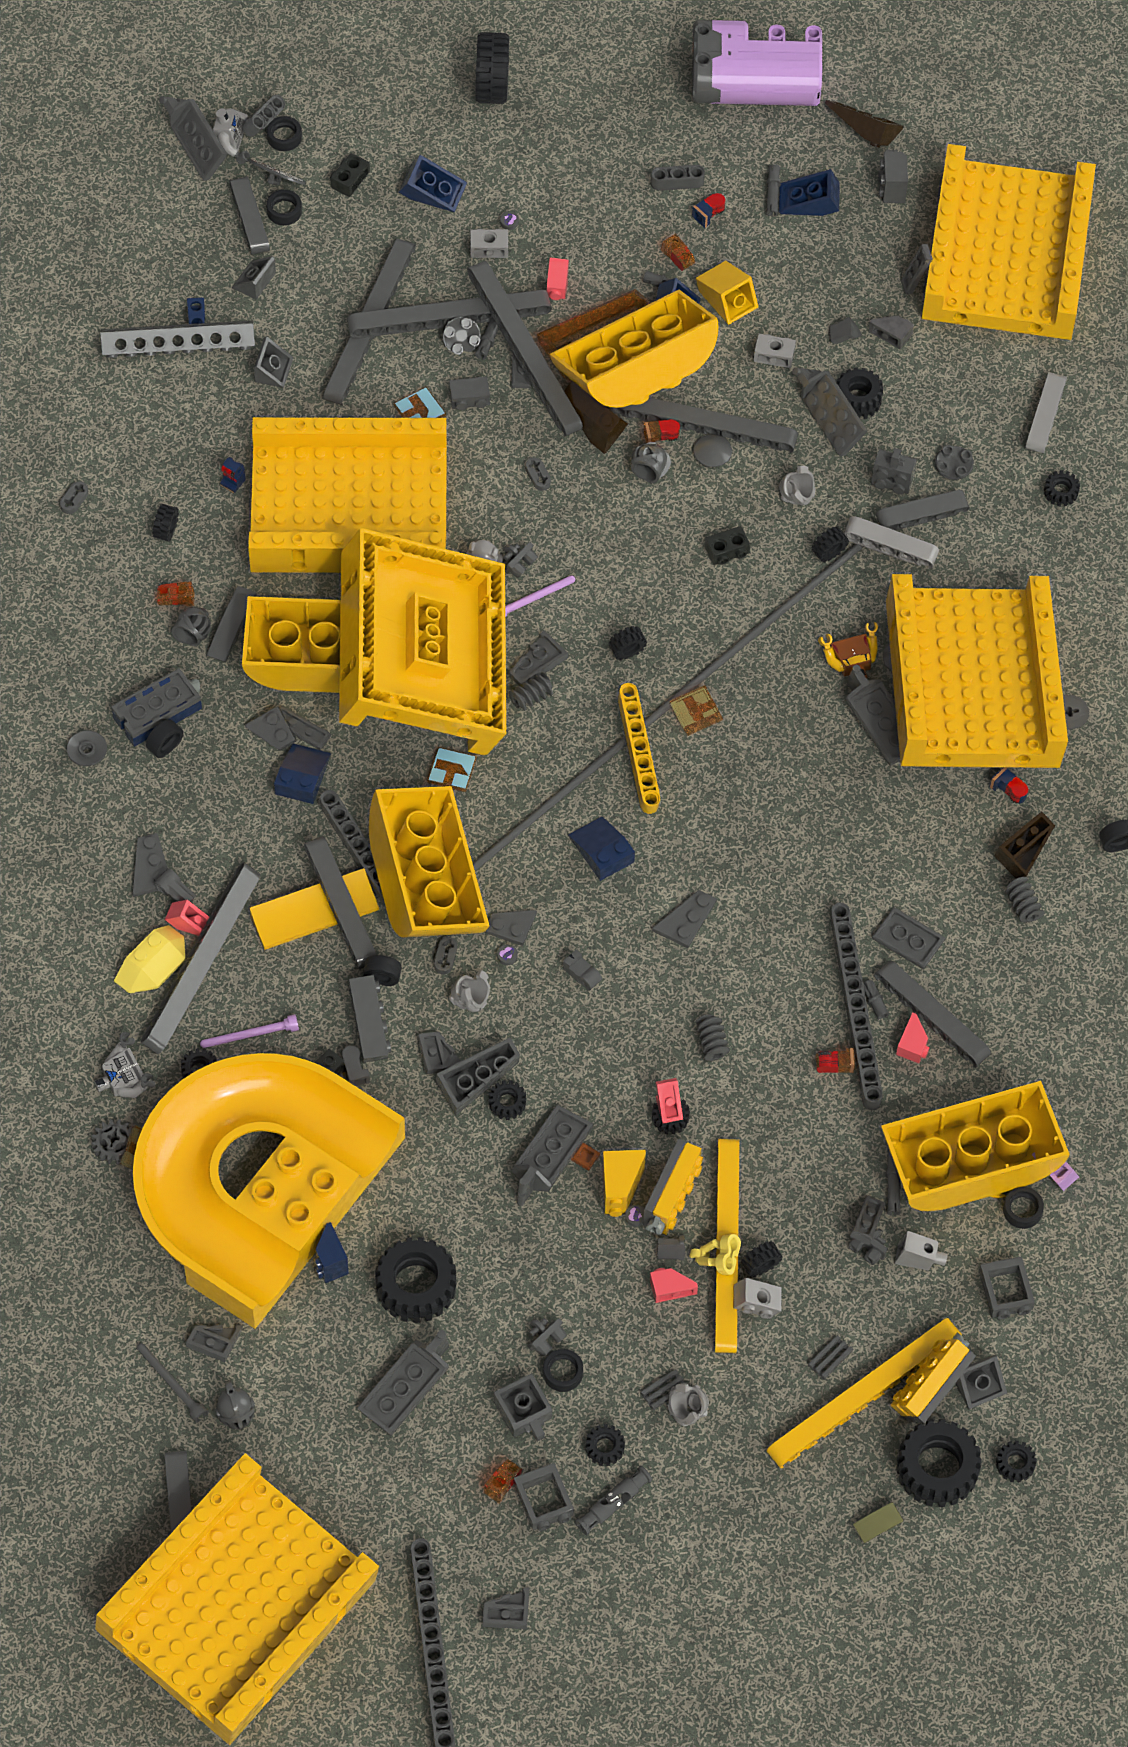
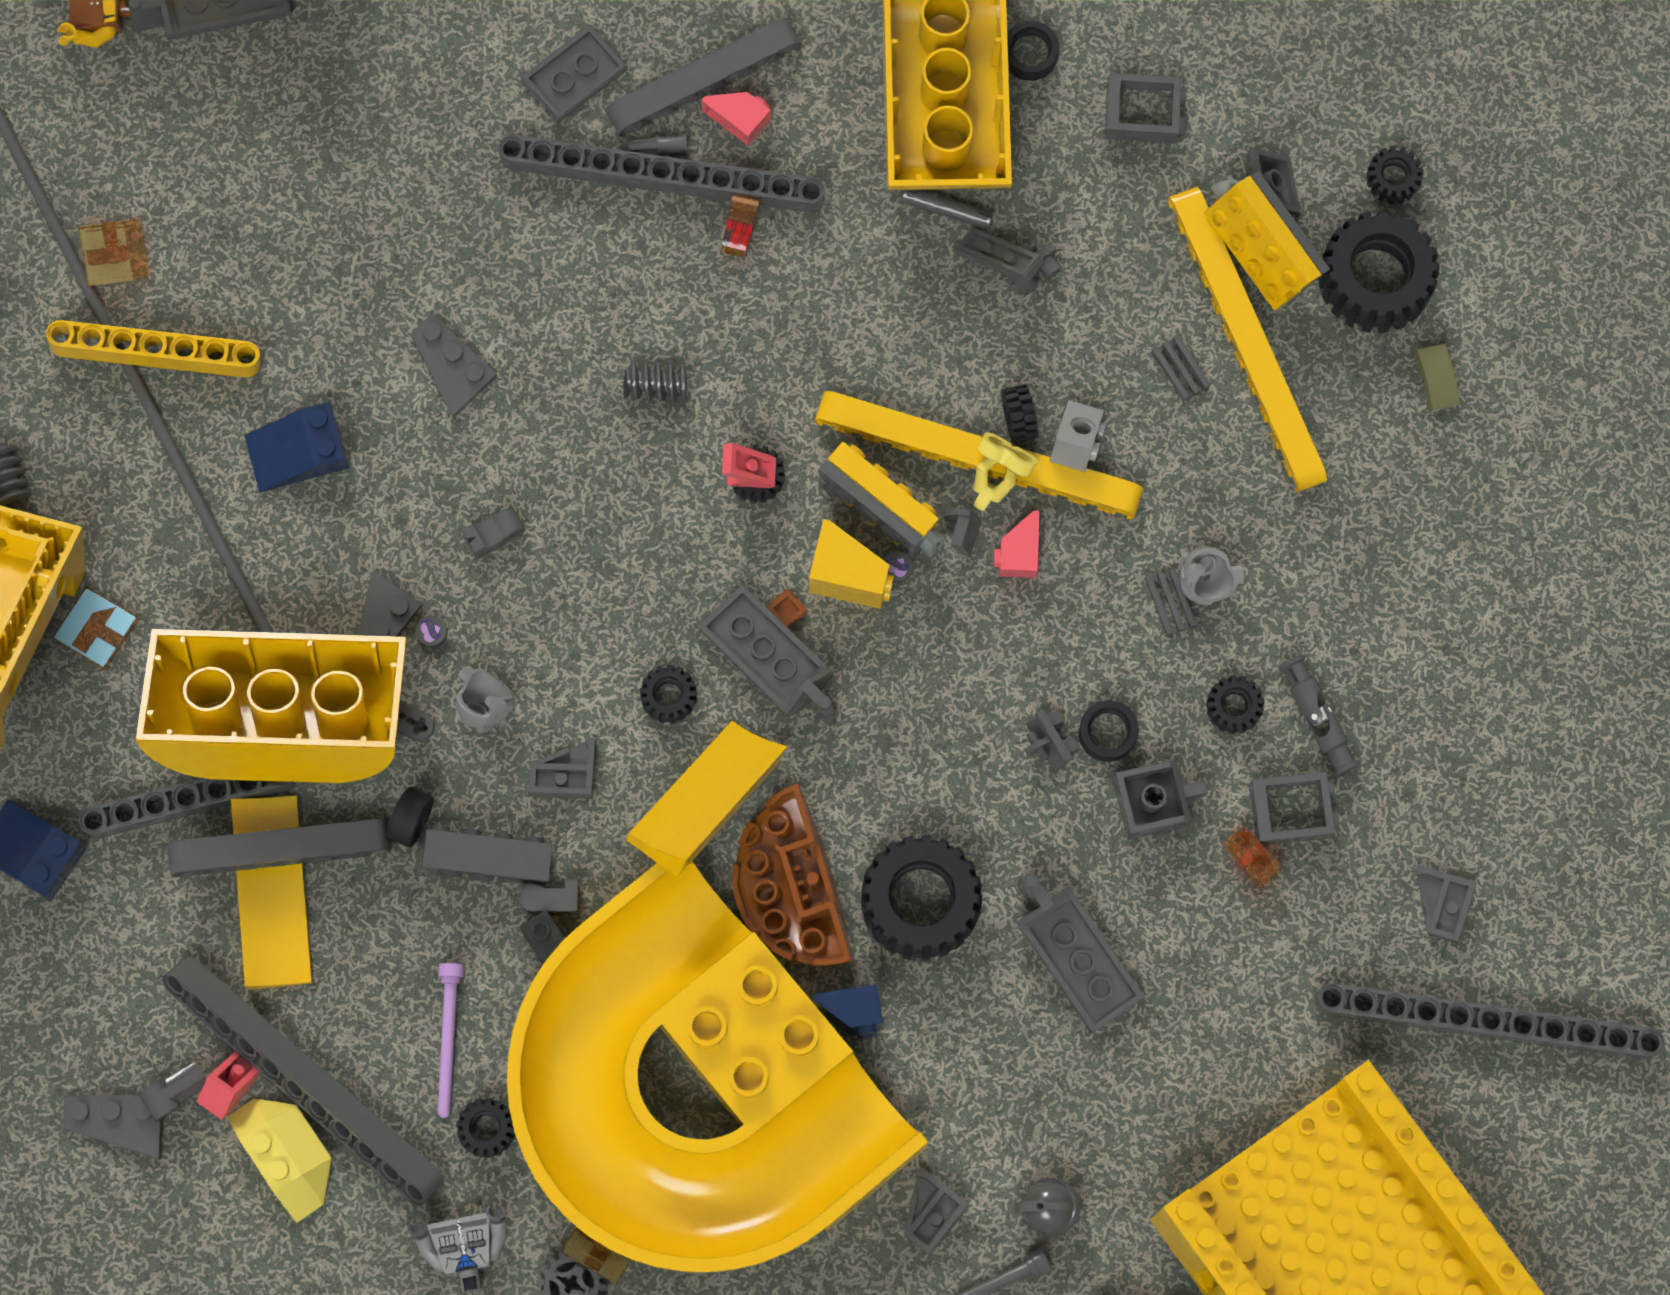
camera: 75 degrees left, 15 degrees up
dark grey wedge [436,1038,520,1116] -> none
light grey torso [895,1231,947,1270] -> none
none -> yellow arch [626,721,788,878]
none -> dark orange brick [732,783,853,966]

